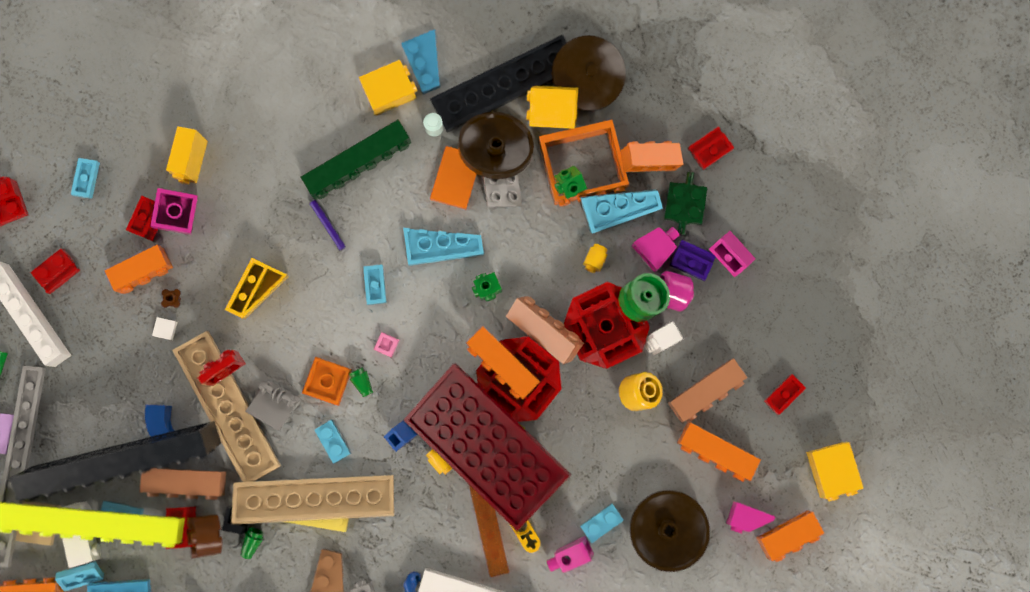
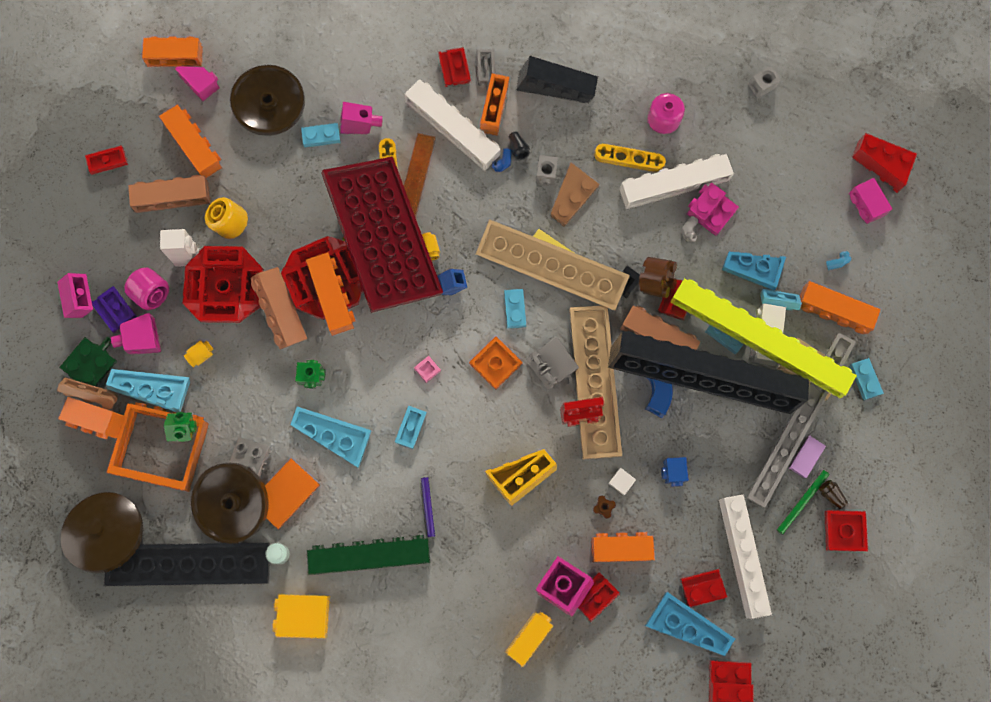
camera: 160 degrees left, 5 degrees down
medium azure plate [71,158,100,199] -> none
green cone [240,527,264,559] -> none
green cone [349,367,373,397] -> none
dark azure wing [401,29,440,94] -> none
yellow brick [527,86,578,129] -> none
green wheel [619,273,670,322] -> none
red plate [687,126,735,170] -> none
yellow brick [806,442,864,501] -> none
none -> medium nougat plate [57,377,118,410]
none -> dark azure wing [645,592,735,656]
none -> blue brick [661,457,689,487]

